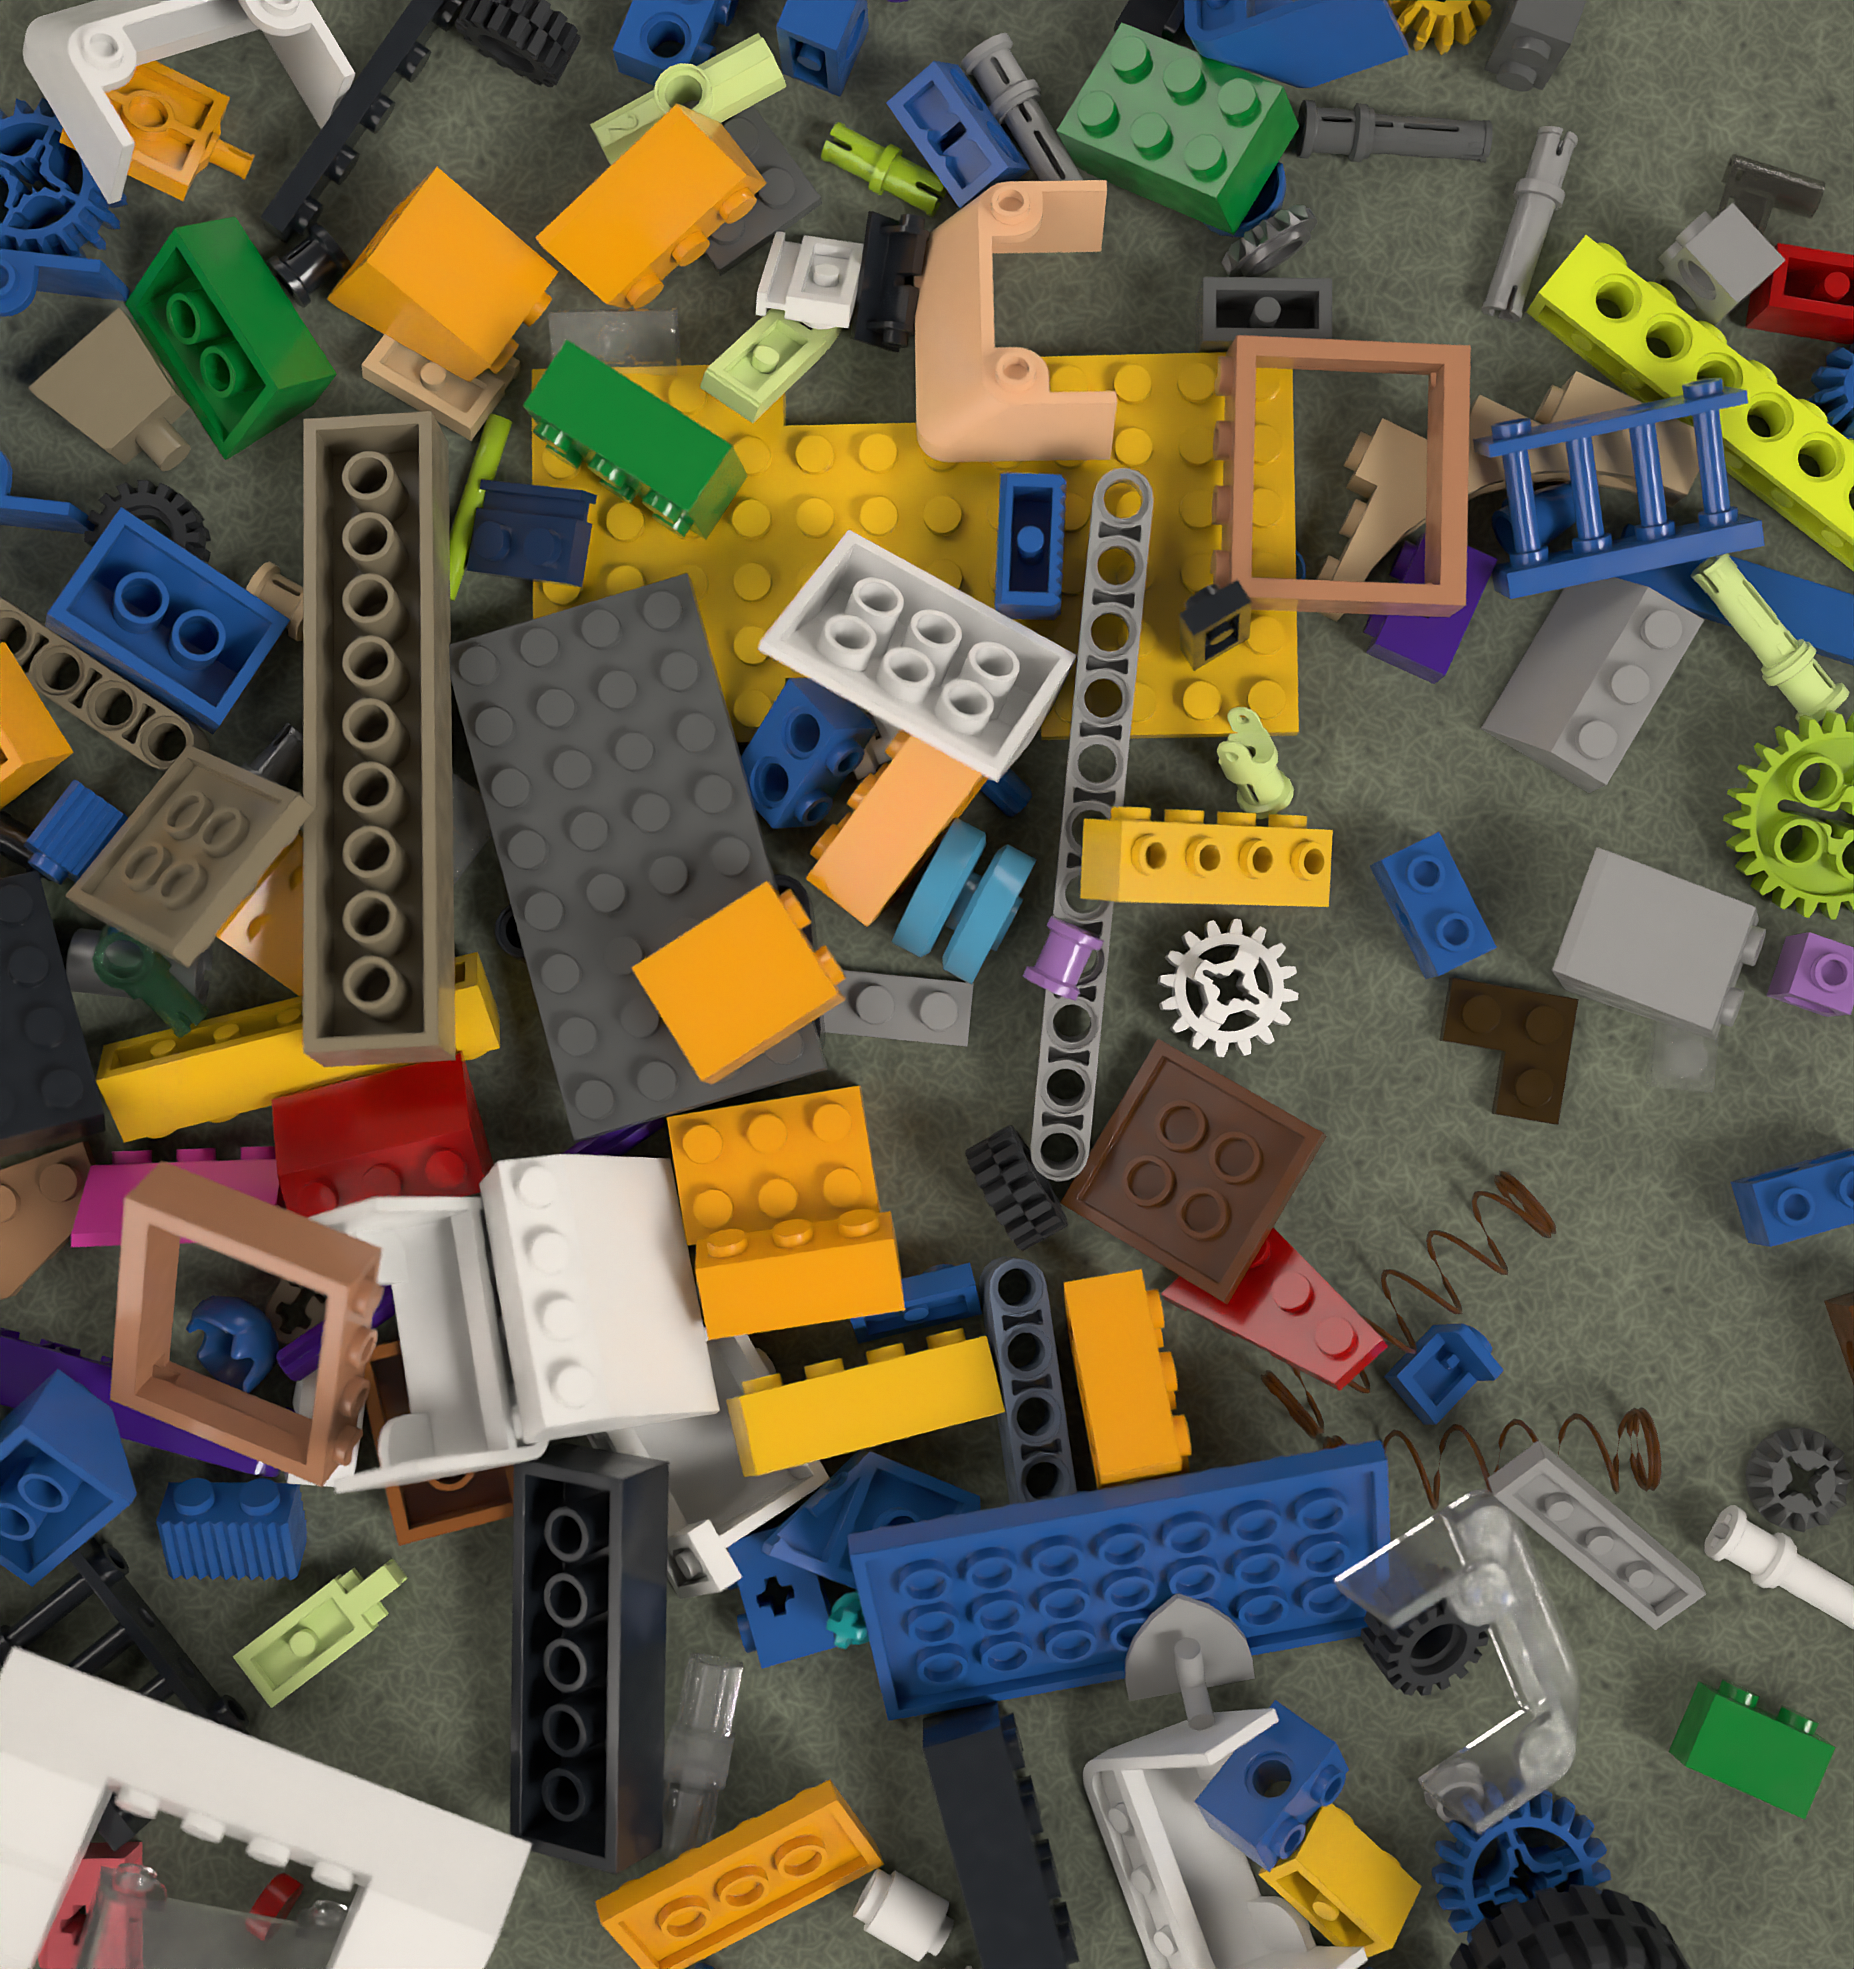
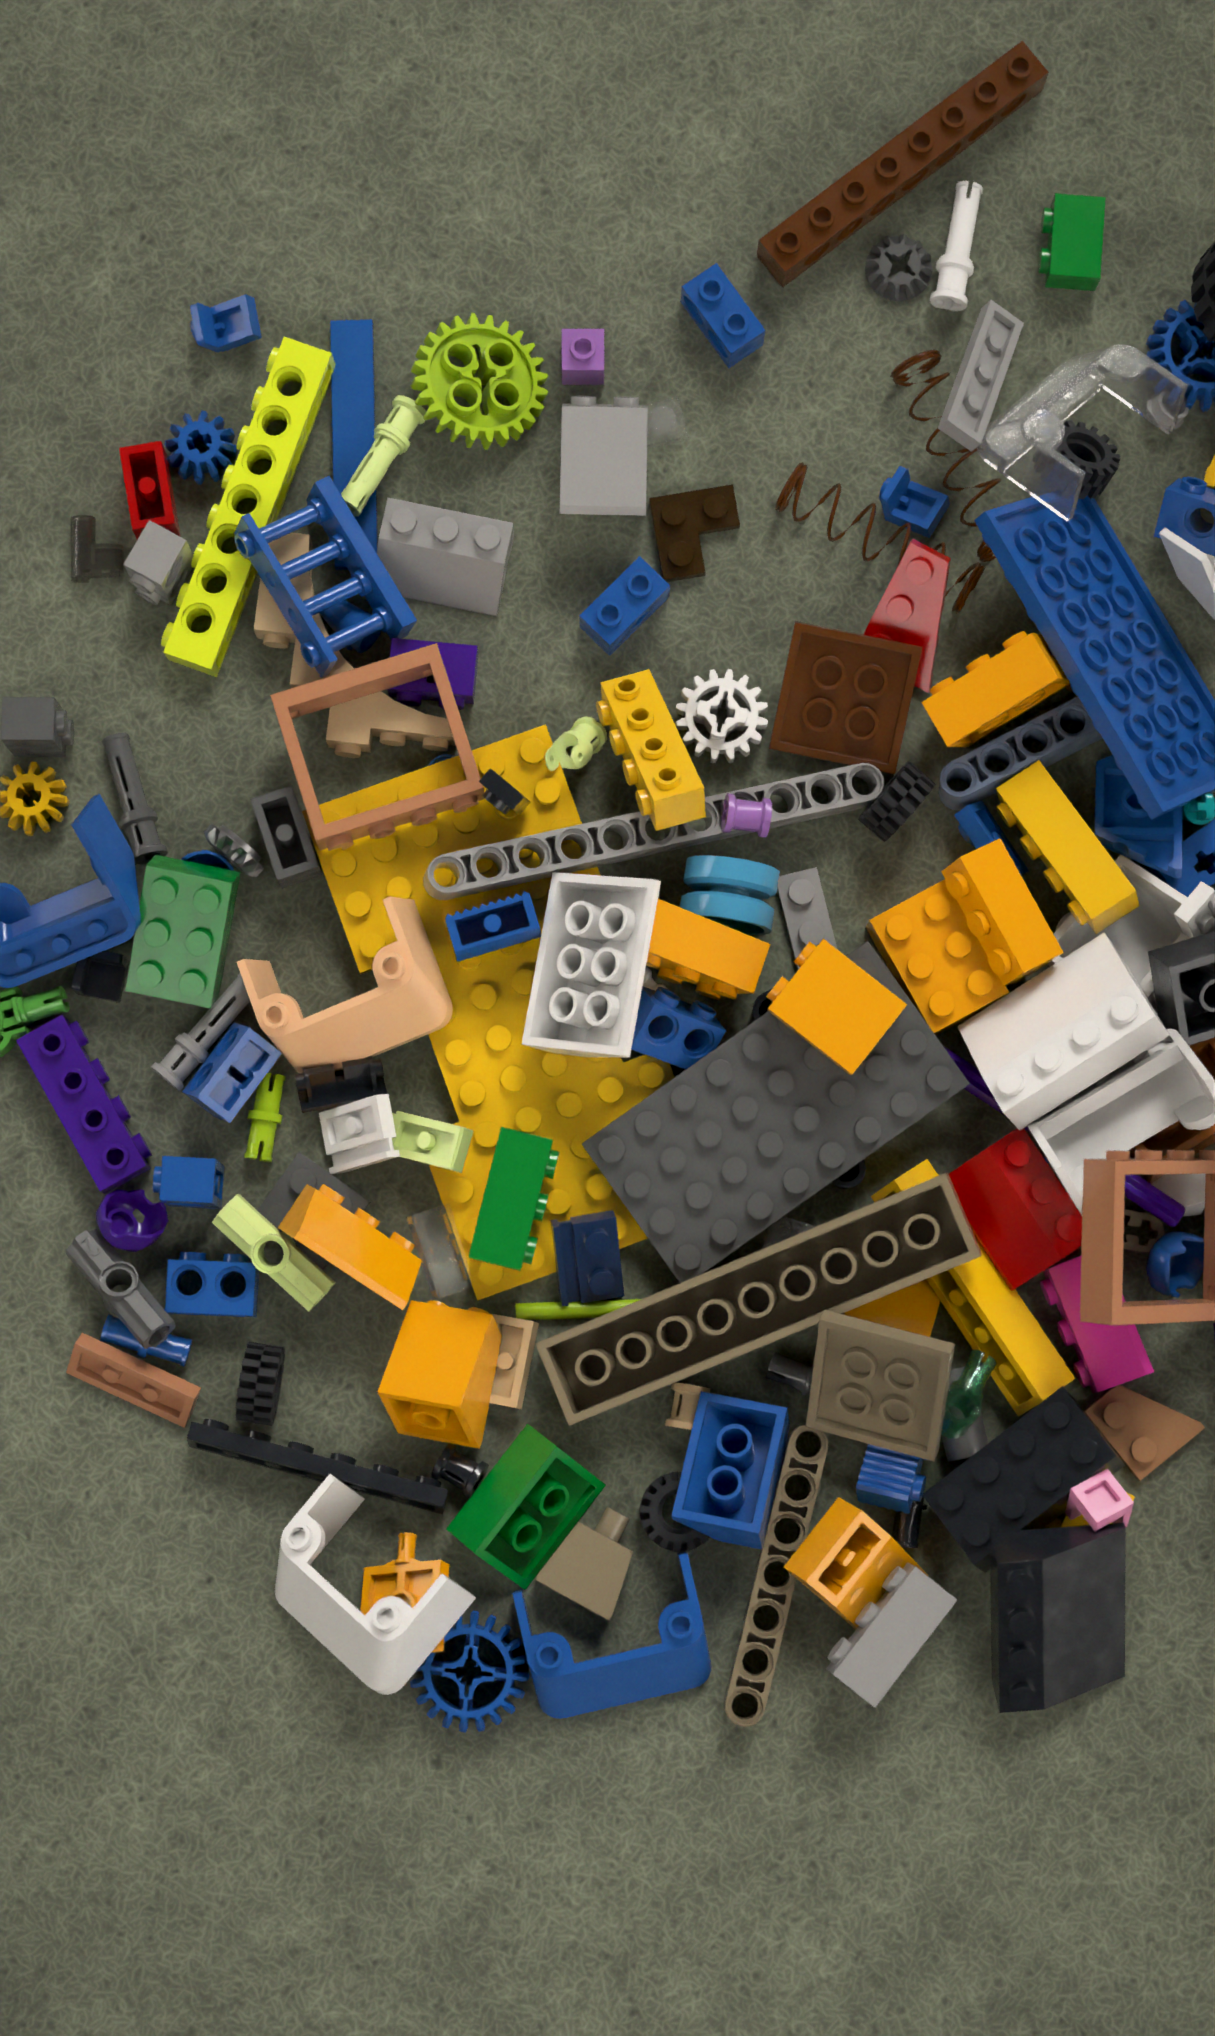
camera: 110 degrees left, 5 degrees down
light grey shield [1125,1593,1255,1730] -> none
light grey pin [1481,126,1578,322] -> none

